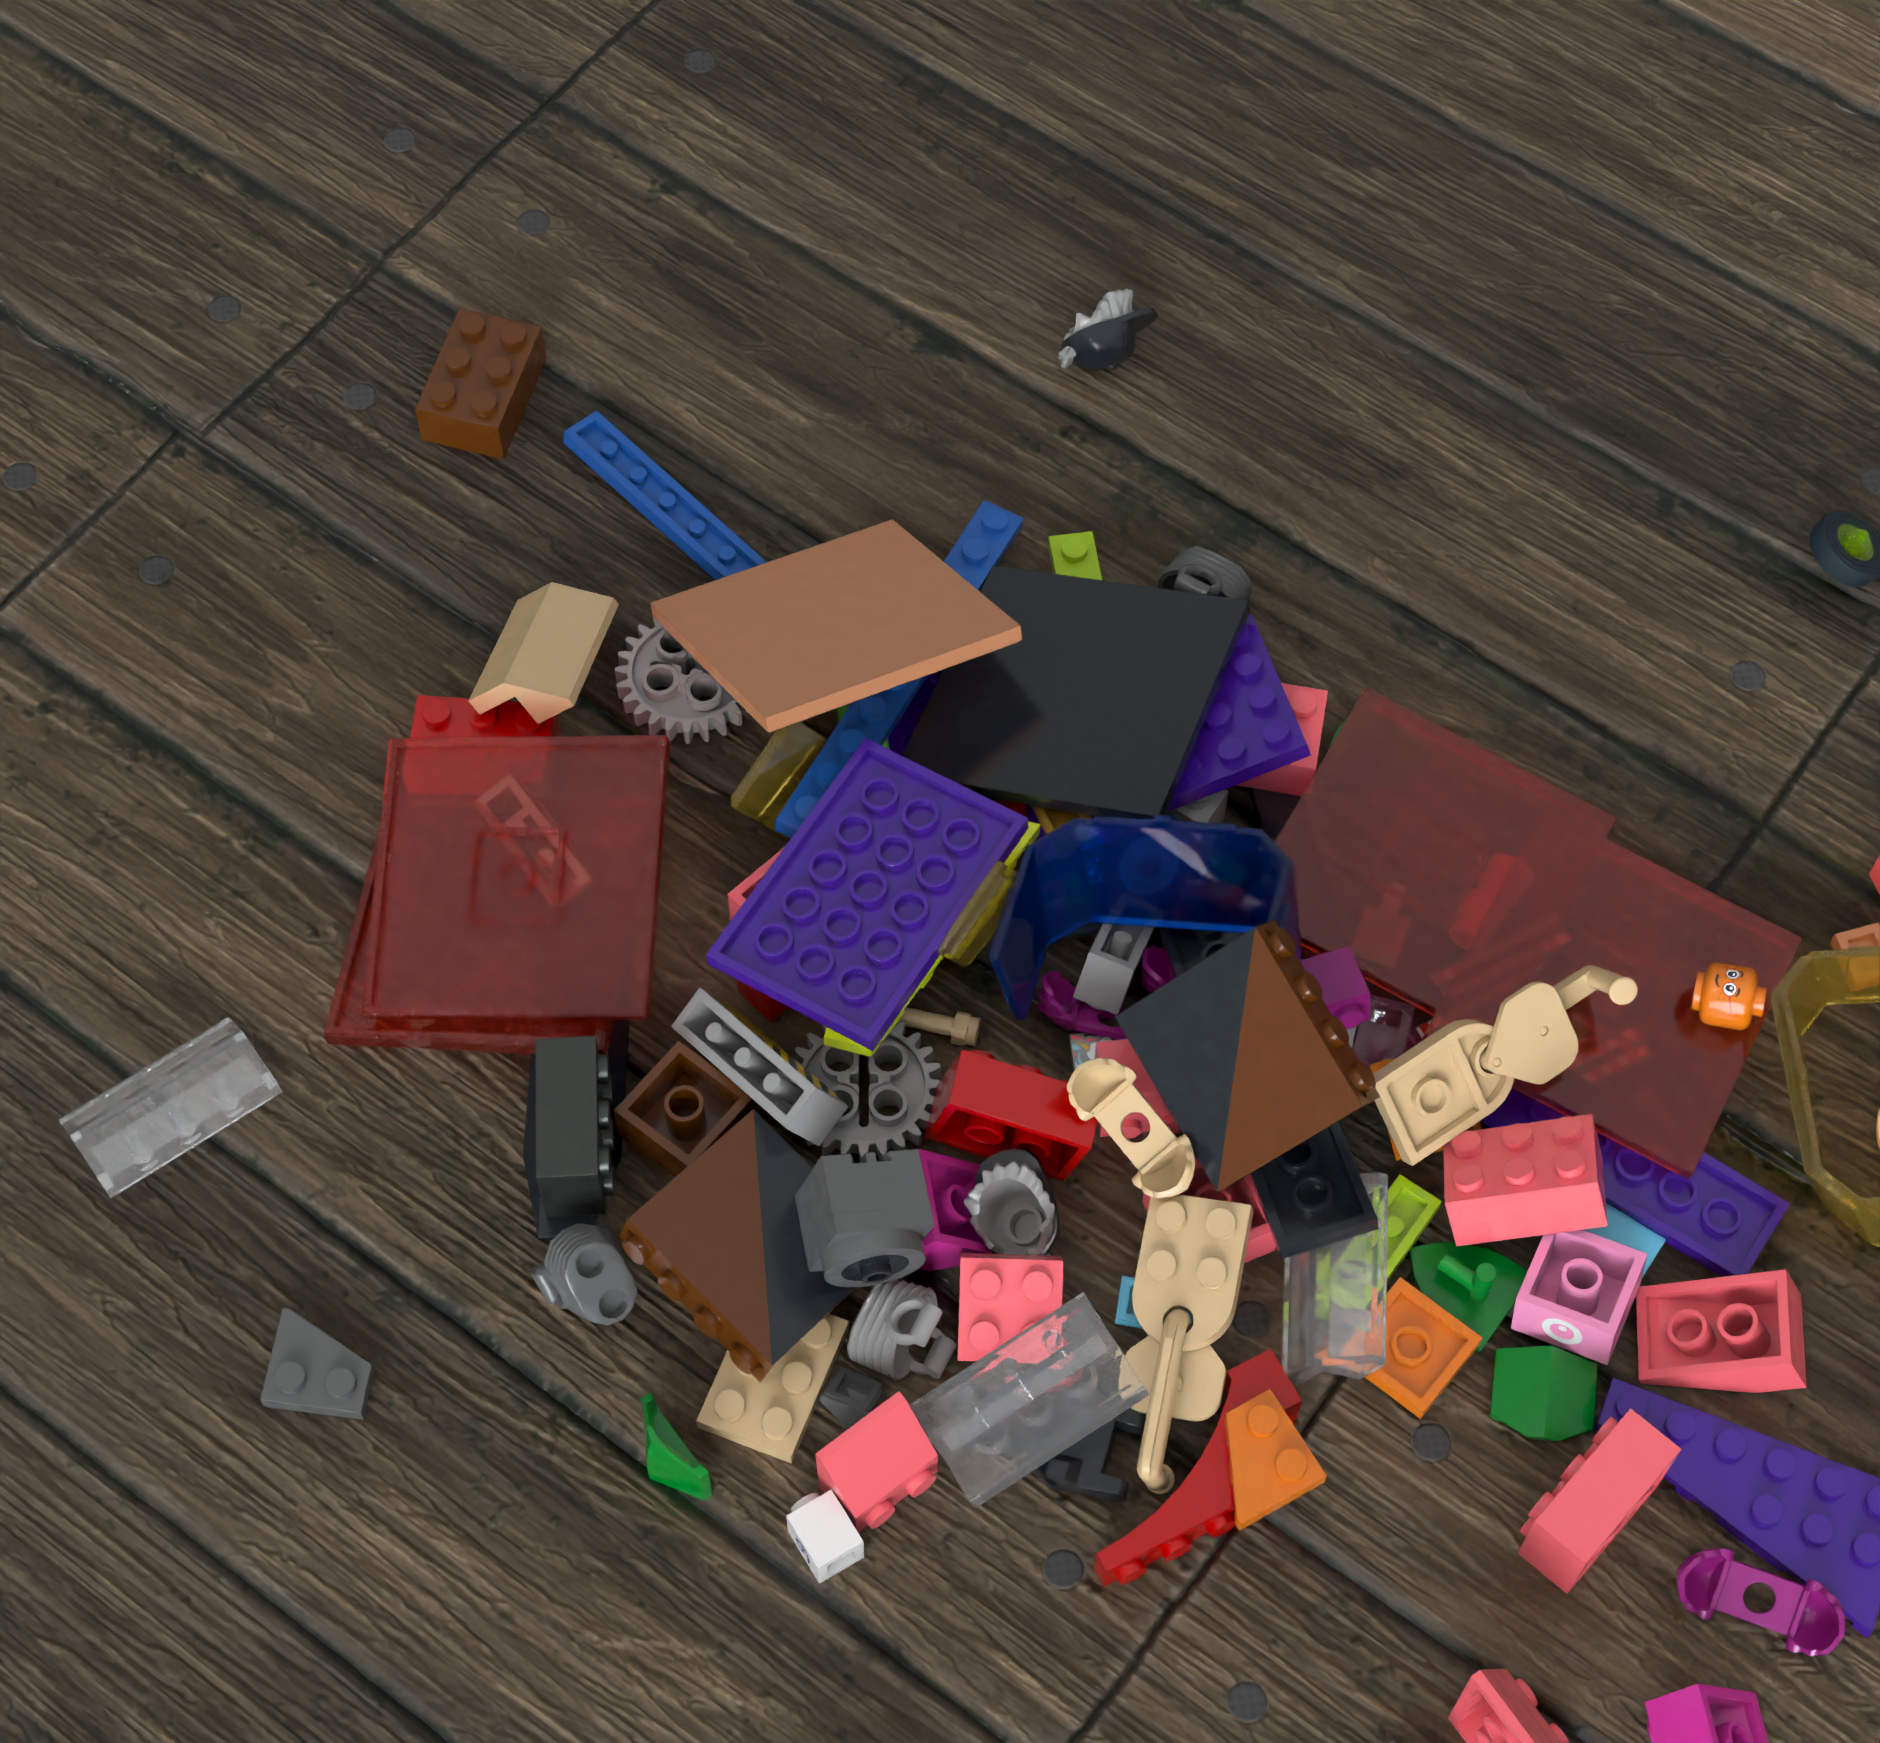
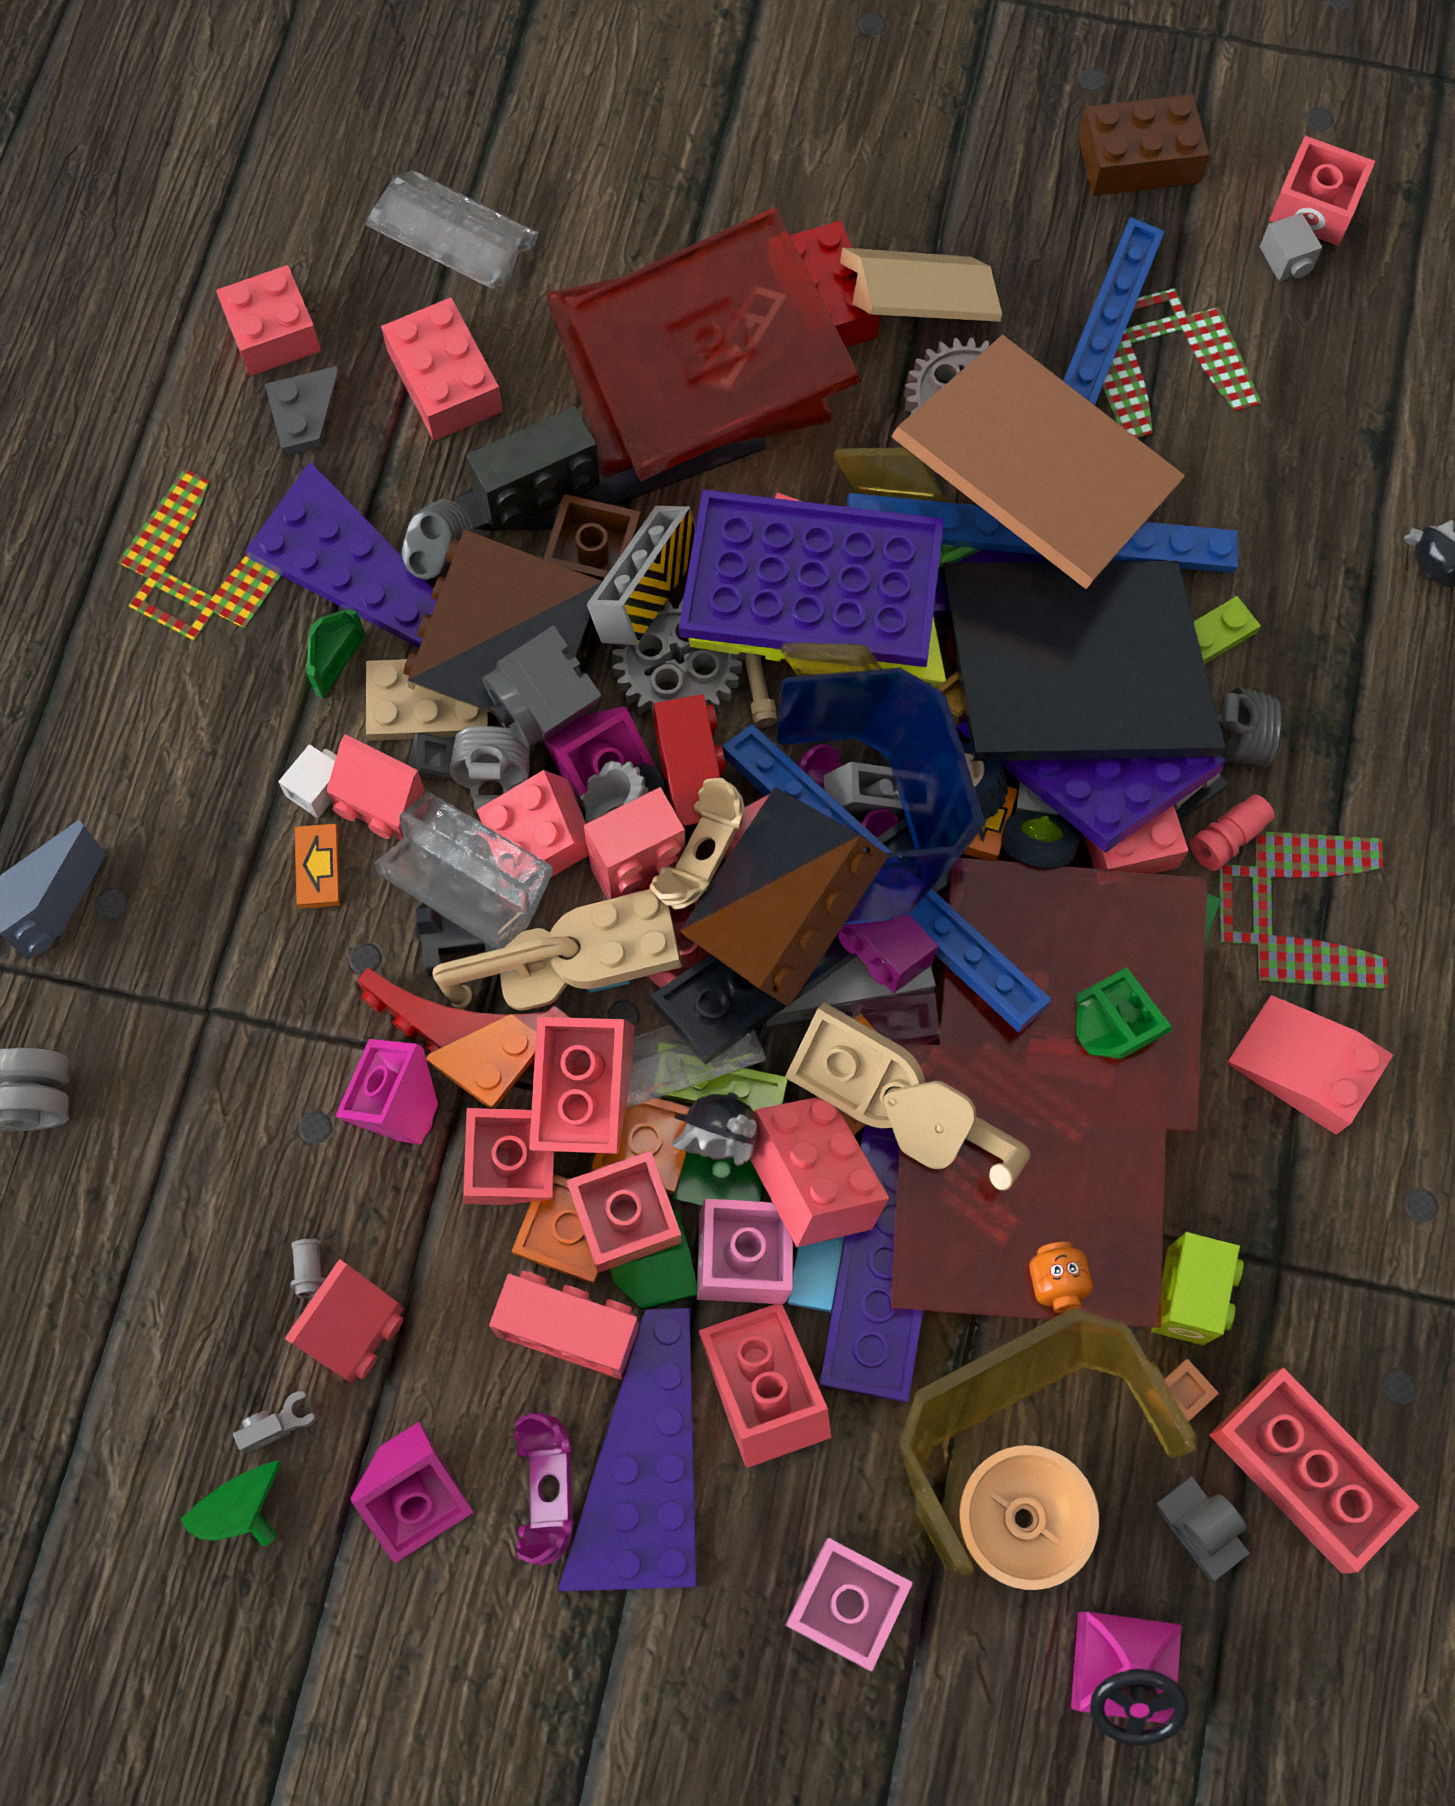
camera: 65 degrees right, 10 degrees up
none -> piece [117,469,281,641]
none -> coral brick [216,265,321,376]
none -> dark purple wing [245,462,437,648]
none -> orange tile [295,824,341,909]
none -> dark pink slope [335,1039,438,1145]
none -> coral brick [381,297,503,441]
none -> coral slope [463,1108,554,1205]
none -> orange plate [511,1174,599,1285]
none -> coral slope [529,1017,635,1154]
none -> coral brick [566,1151,681,1273]
none -> coral brick [584,787,685,900]
none -> hair [672,1092,759,1165]
none -> blue plate [722,724,1052,1032]
none -> black wheel [1002,811,1079,868]
none -> green slope [1076,967,1173,1059]
none -> piece [1102,288,1262,438]
none -> lime brick [1151,1232,1243,1345]
none -> coral axle [1190,794,1275,871]
none -> piece [1219,831,1388,989]
none -> coral slope [1226,995,1393,1135]
none -> light grey brick [1260,212,1322,282]
none -> coral brick [1269,136,1375,246]

